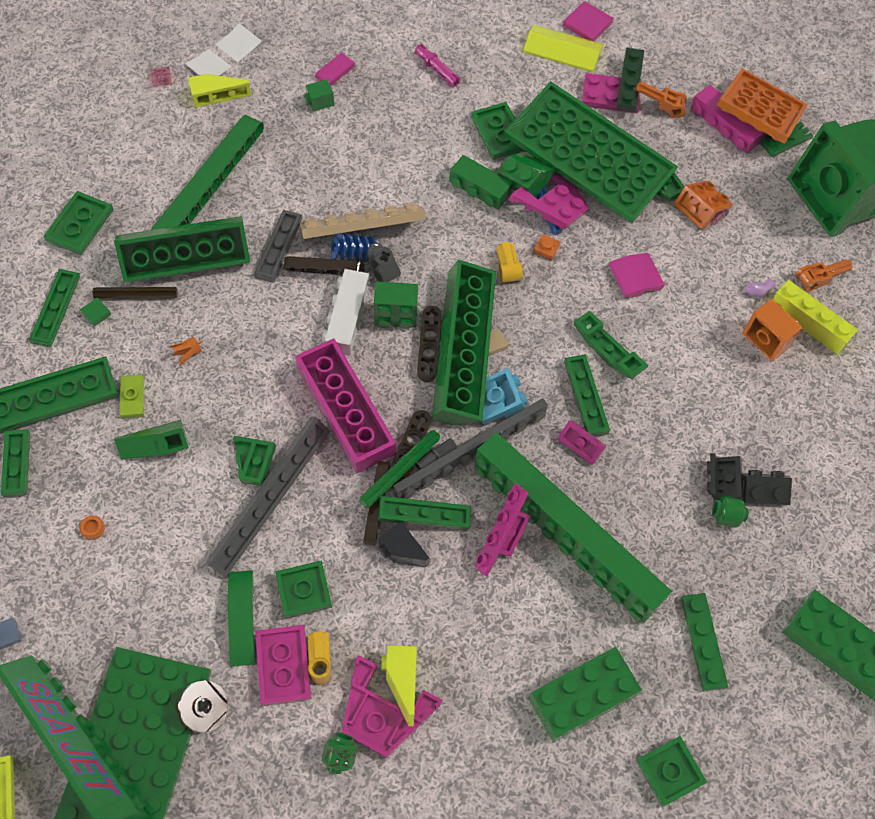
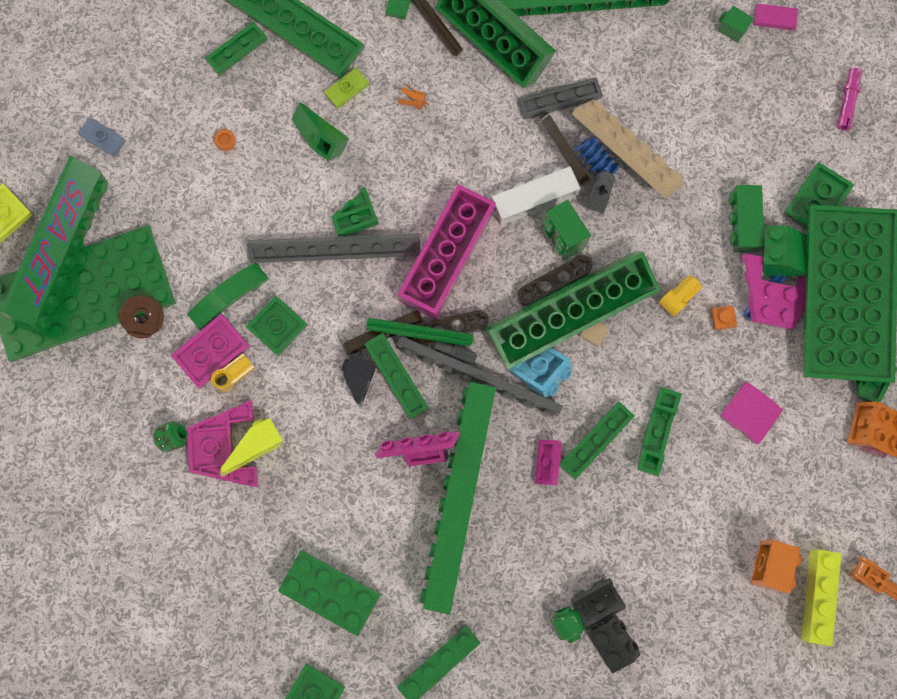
camera: 60 degrees right, 15 degrees up
lavender arm [745,279,776,298] -> none

